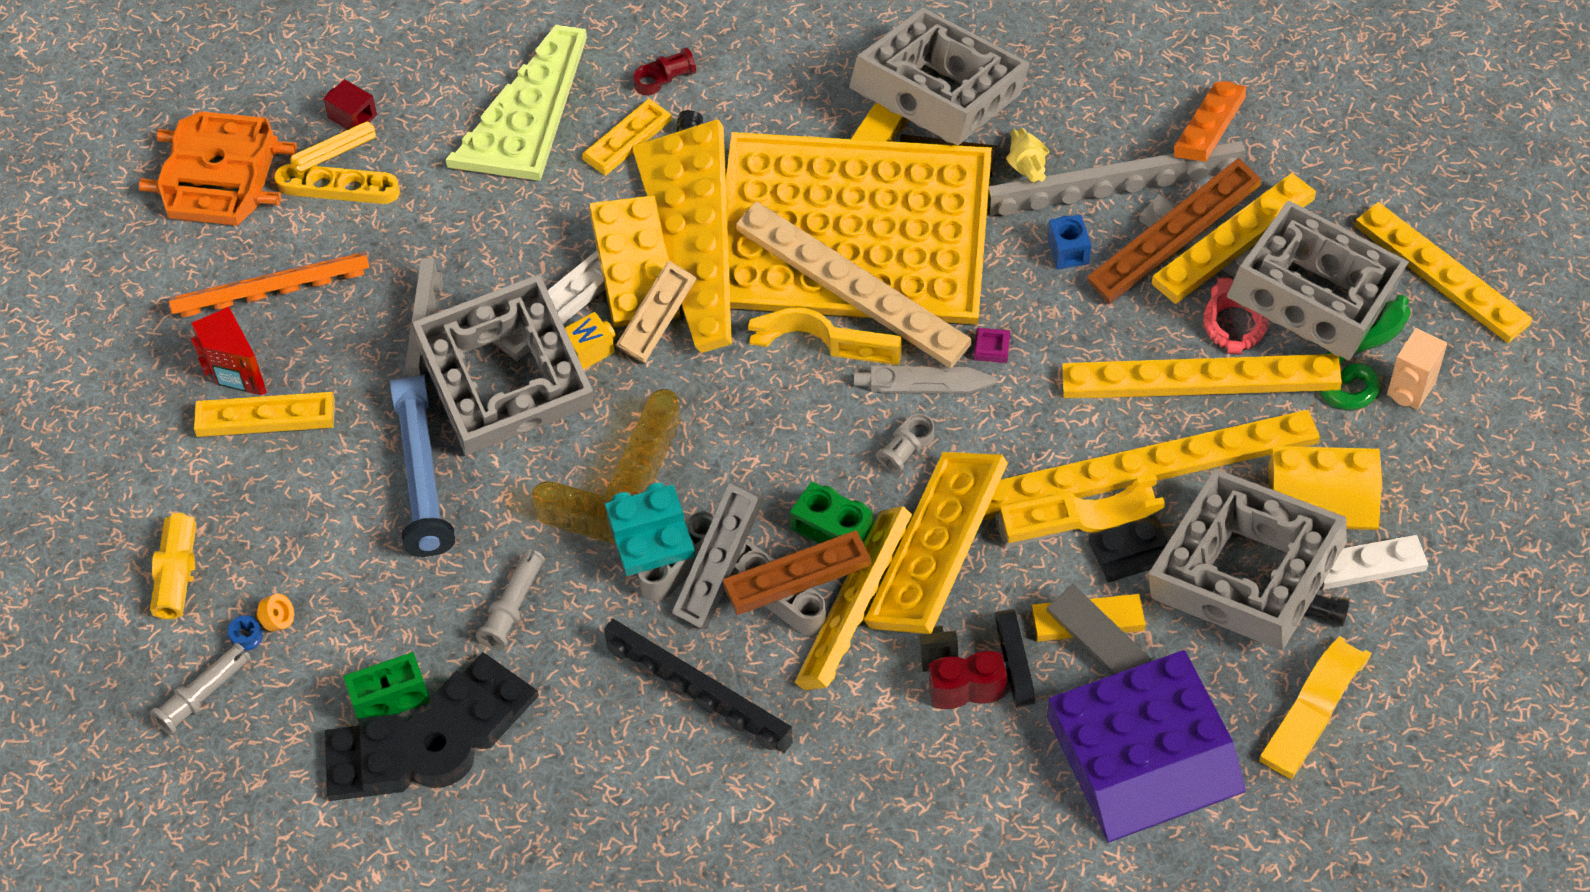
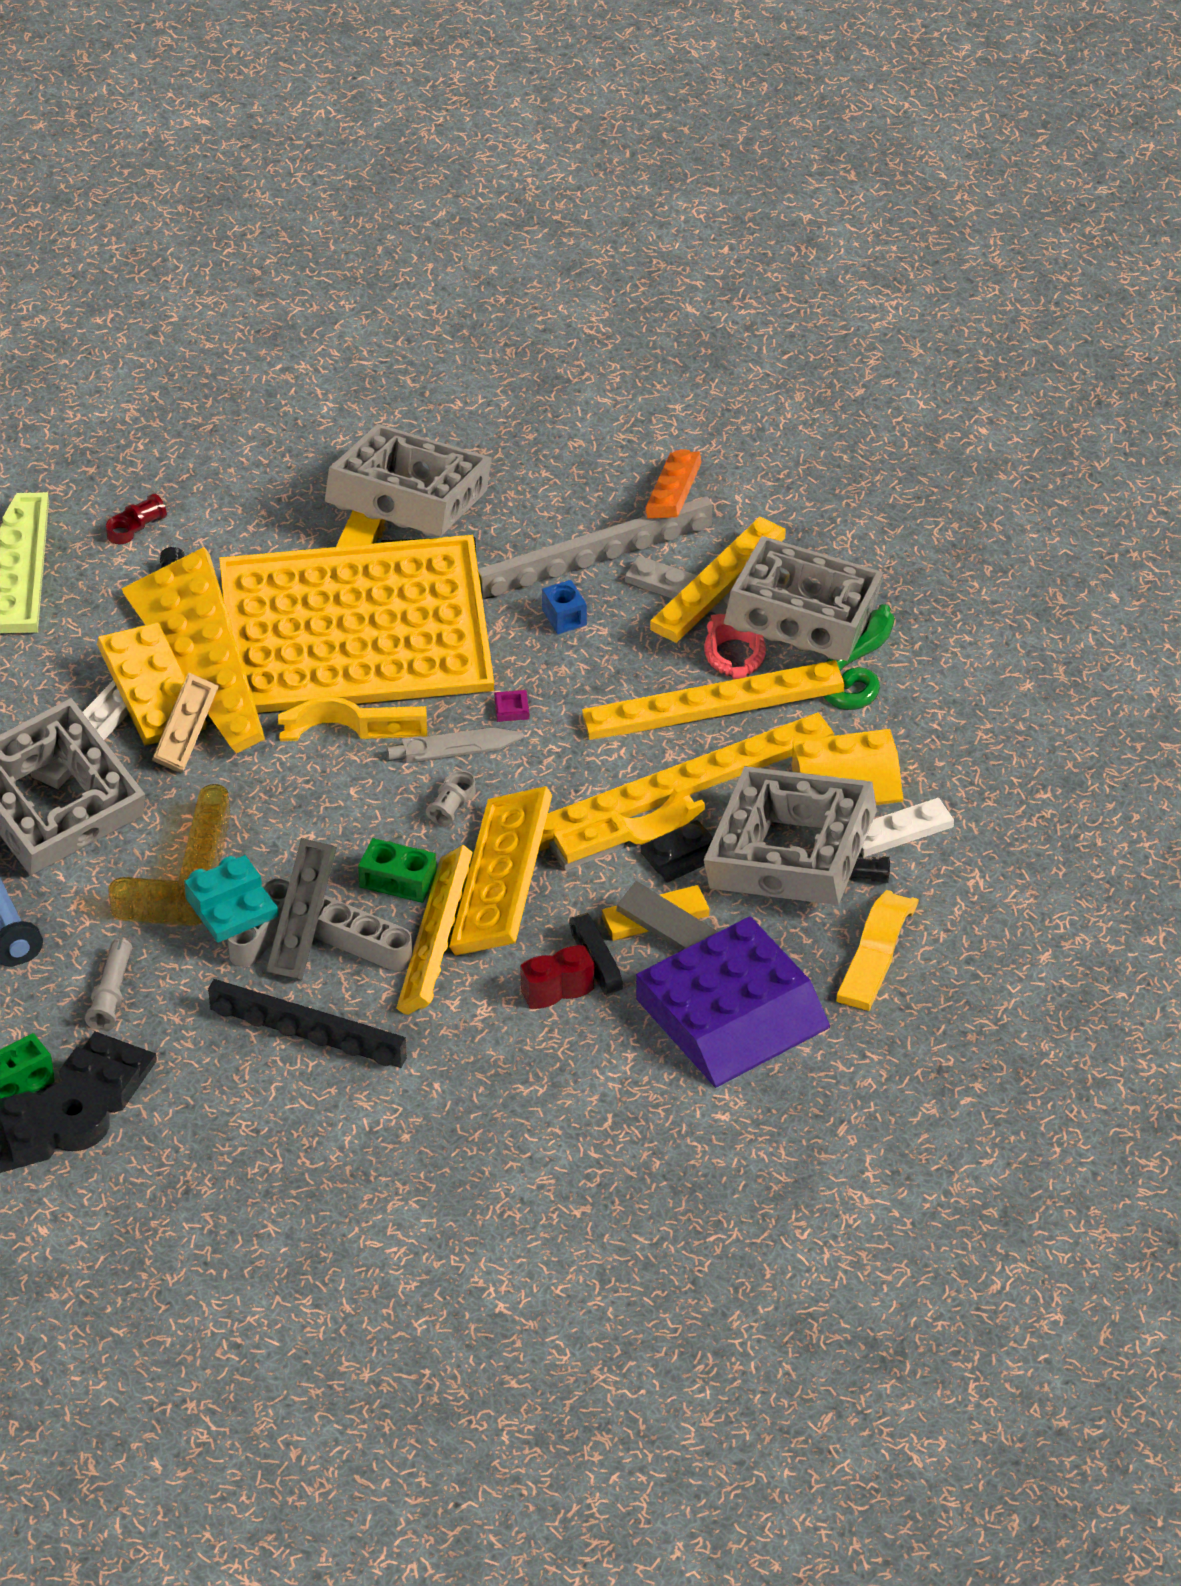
camera: 15 degrees left, 10 degrees down
yellow brick [565,312,616,370] -> none
yellow tile [582,98,672,176] -> none
dark orange plate [723,530,871,615] -> none
tan plate [736,201,971,369] -> none
pearl dark grey tile [919,625,958,672] -> none
light yellow axle [1006,128,1049,183] -> none
dark orange plate [1087,158,1261,304] -> none
yellow plate [1355,202,1533,344] -> none
light nougat brick [1387,328,1447,410] -> none

